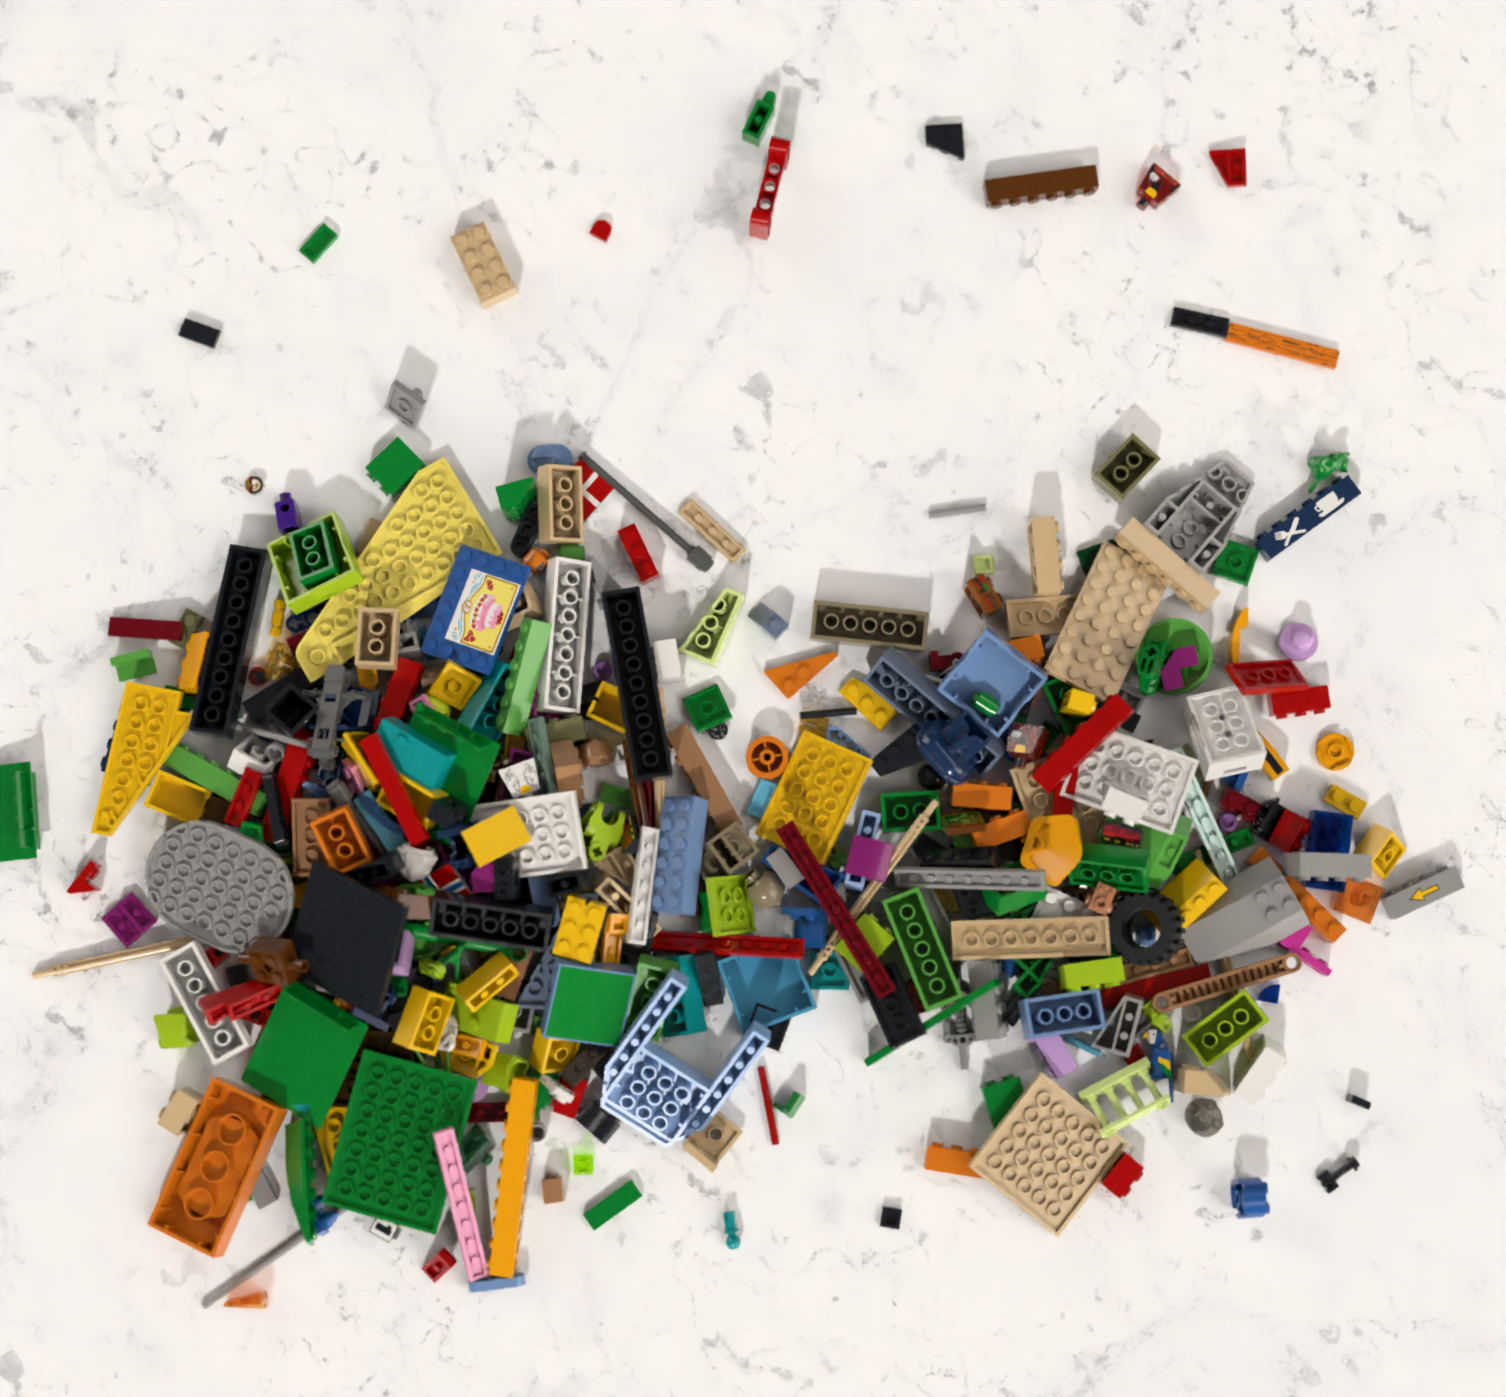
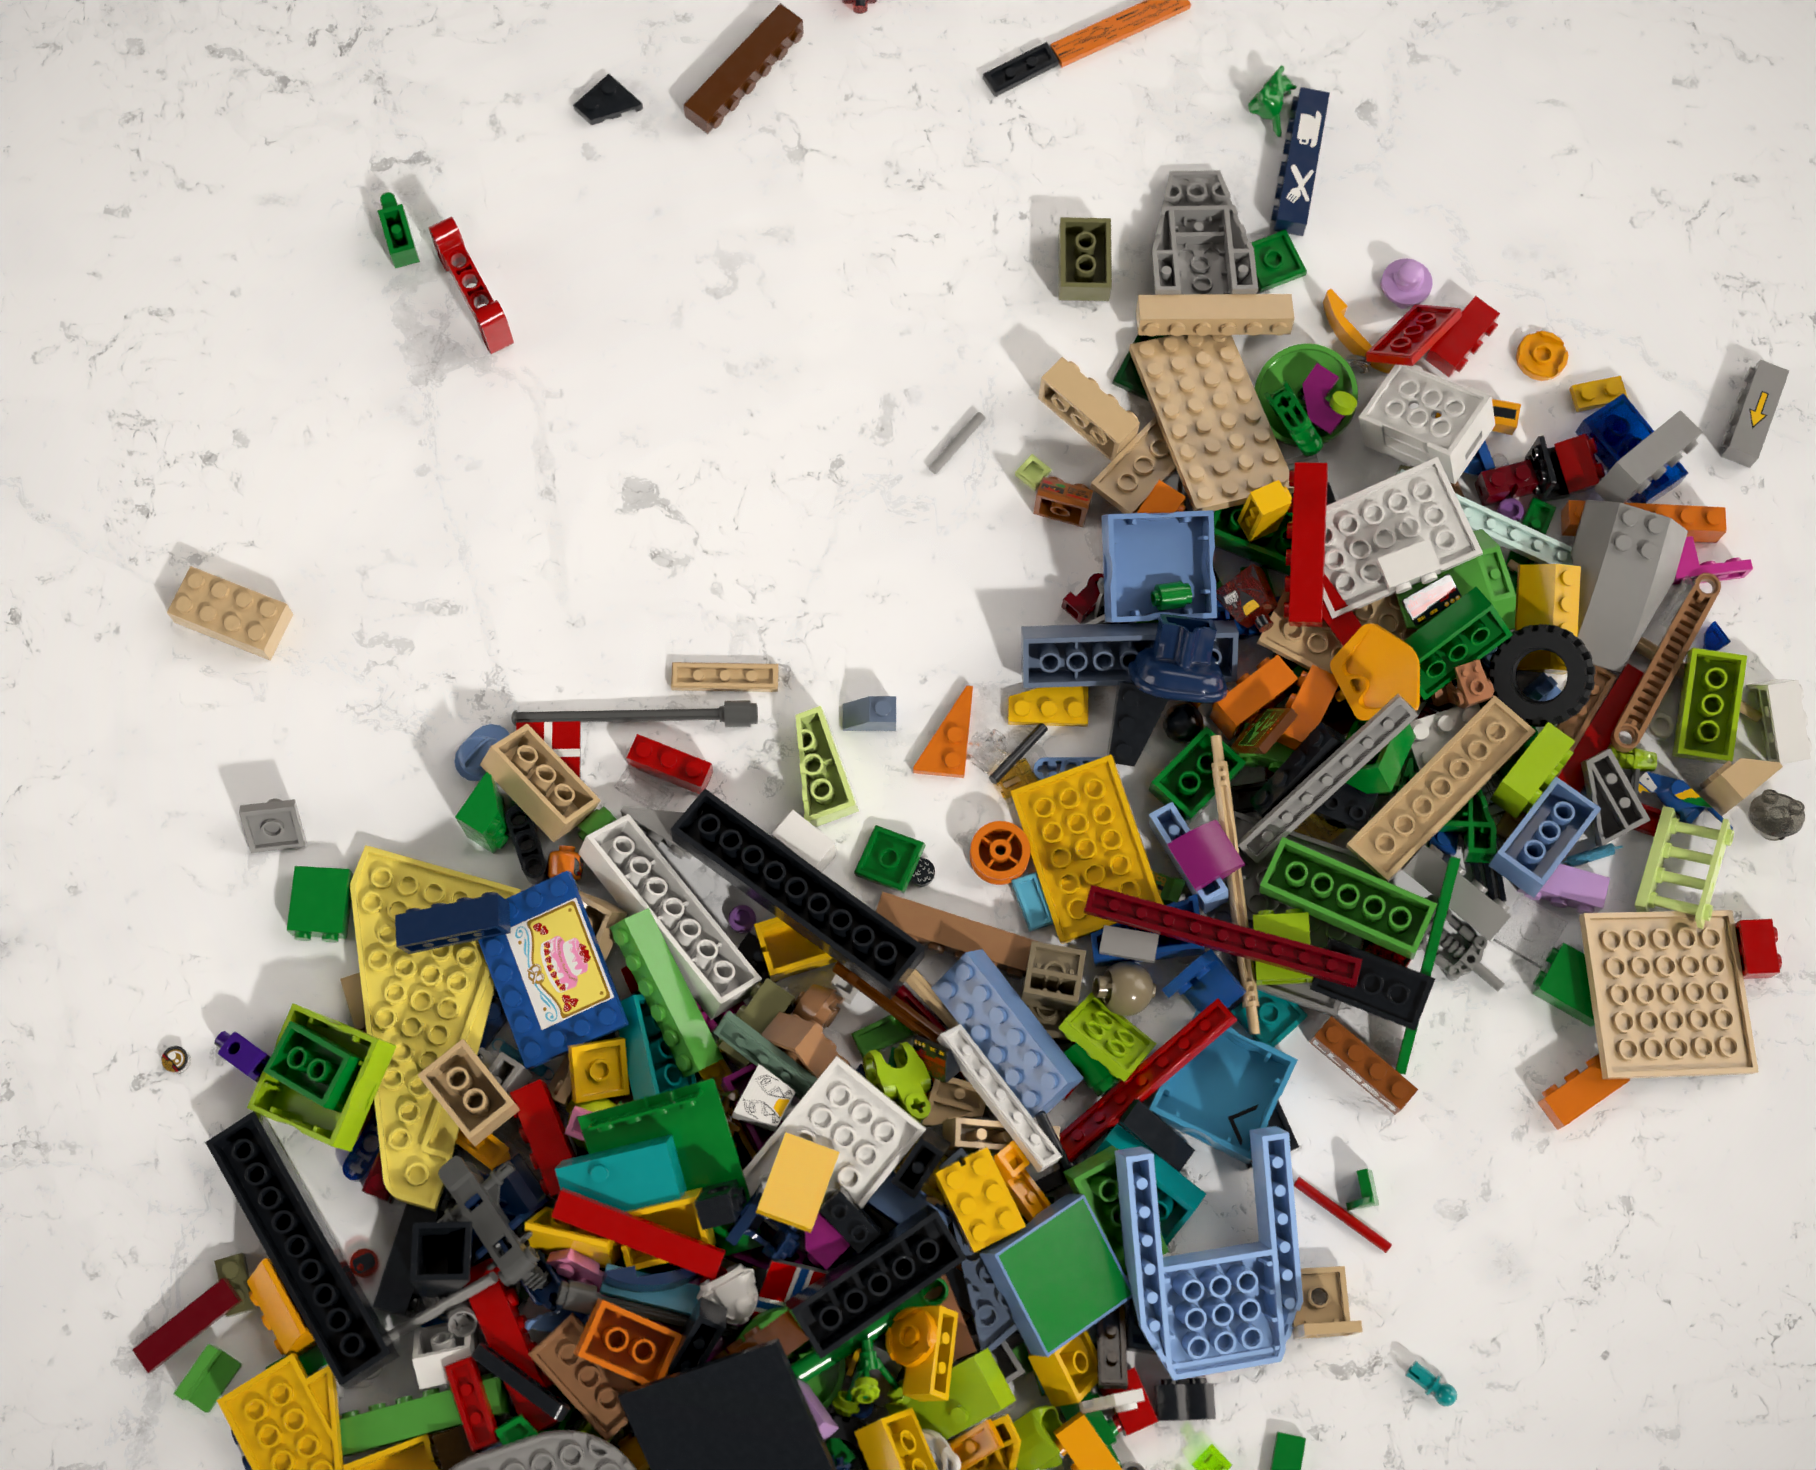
camera: 45 degrees left, 10 degrees down
clear yellow plate [264,641,298,680] -> none
yellow axle [269,600,285,637] -> none
green tile [299,223,339,264] -> none
red tile [589,220,612,243] -> none
dark tan brick [810,600,929,653] -> none
black tile [879,1206,902,1230] -> none
clear orange tile [1332,878,1384,924] -> none
yellow slope [1352,822,1407,880] -> none
none -> dark blue brick [395,892,511,954]
none -> light orange tile [885,1307,937,1368]
none -> dark orange brick [1309,1016,1419,1115]
none -> lime tile [1330,391,1357,415]
none -> clear tile [1658,575,1696,628]

